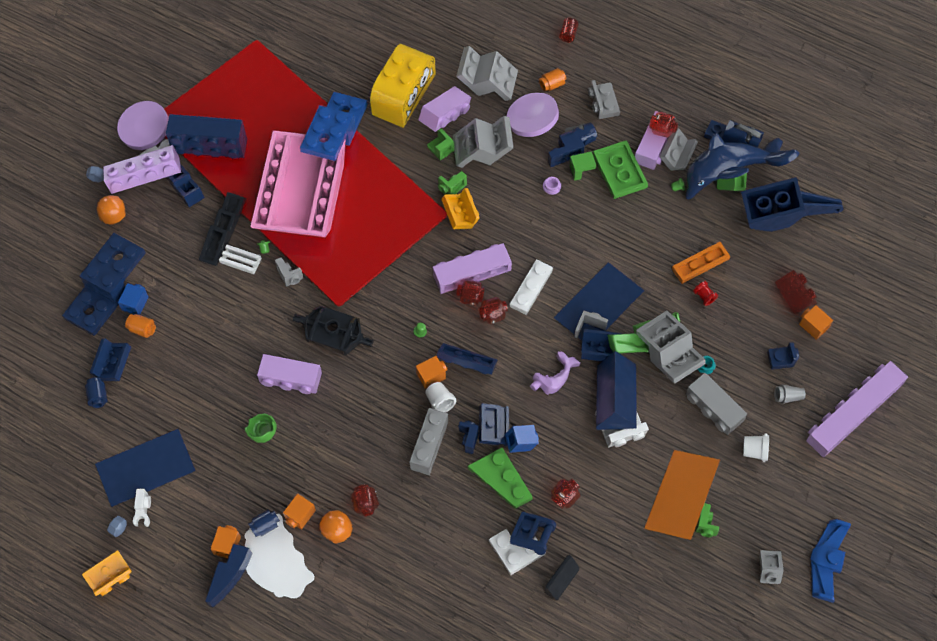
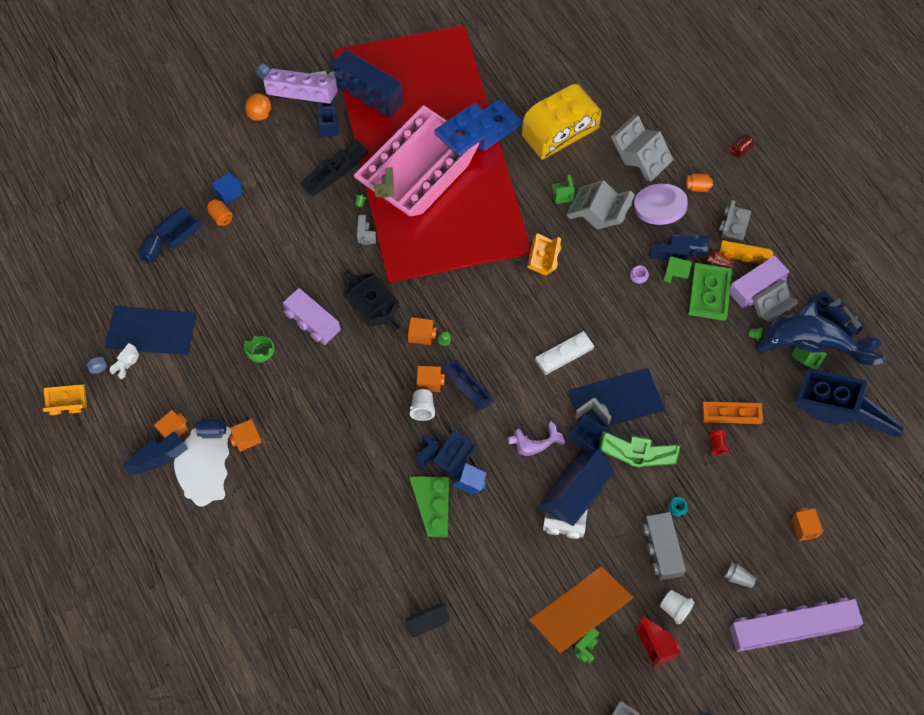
camera: 30 degrees right, 0 degrees up
dark blue bracket [62,233,146,336] -> none
lavender piece [117,101,169,150] -> none
white tile [219,245,262,274] -> none
orange hair [319,510,353,543] -> none
clear red head [350,485,379,516] -> none
light grey brick [410,408,448,475] -> none
lavender brick [419,86,471,132] -> none
lavender brick [433,243,512,294] -> none
bright green bracket [438,171,467,195] -> none
clear red head [456,279,485,306] -> none
clear red head [478,297,508,324] -> none
white plate [489,529,546,576] -> none
dark blue plate [510,511,556,555] -> none
clear red head [551,479,581,509] -> none
light grey bracket [636,311,706,384] -> none
clear red head [649,112,678,138] -> none
dark blue bracket [767,342,799,370] -> none
clear red bracket [775,270,818,314] -> none
none -> olive bracket [374,167,394,198]
none -> orange brick [408,317,437,345]
none -> red slope [636,617,680,668]
none -> clear red cone [705,250,735,269]
none -> light orange plate [718,240,774,265]

